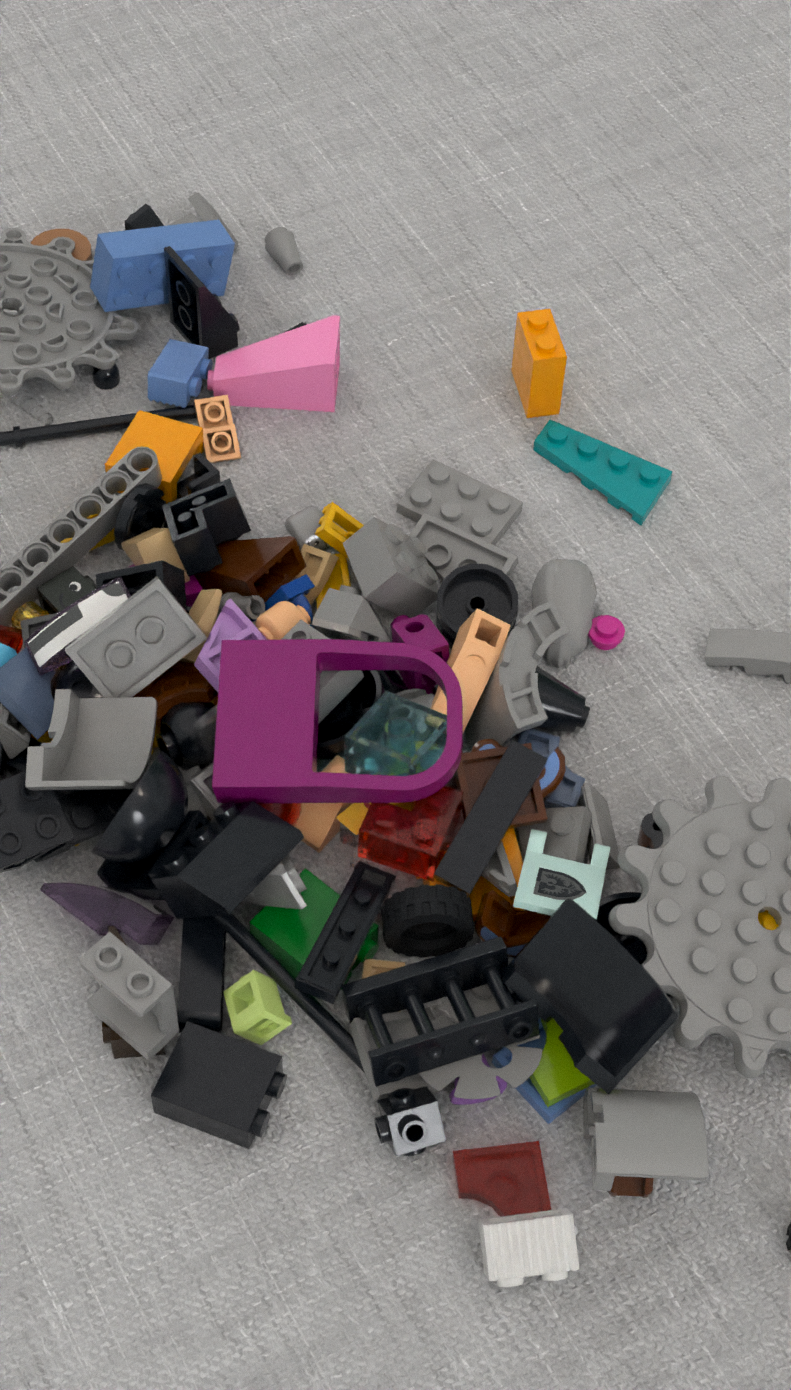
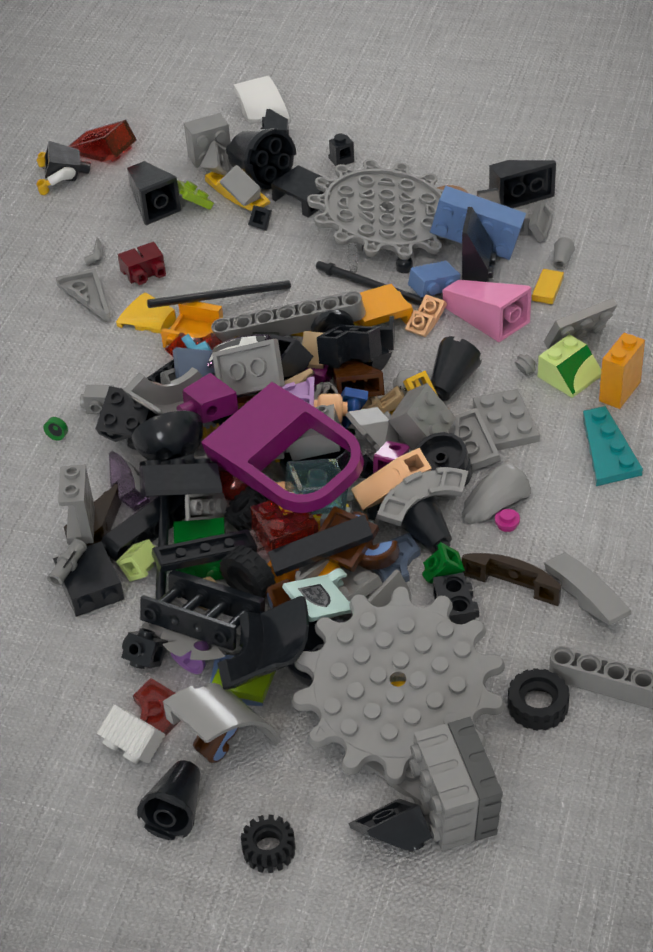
camera: 50 degrees right, 10 degrees down
none -> light grey pin [47,539,87,587]
none -> black cone [137,760,200,840]
none -> magenta torso [176,373,238,423]
none -> black tyre [224,486,271,531]
none -> green brick [422,542,465,584]
none -> black cone [430,336,482,401]
none -> black brick [433,573,479,625]
none -> dark brown slope [462,553,561,606]
none -> black slope [489,160,556,208]
none -> light grey plate [515,354,536,375]
none -> yellow tile [532,269,564,304]
none -> yellowish green slope [537,334,601,398]
none -> light grey plate [544,298,617,349]

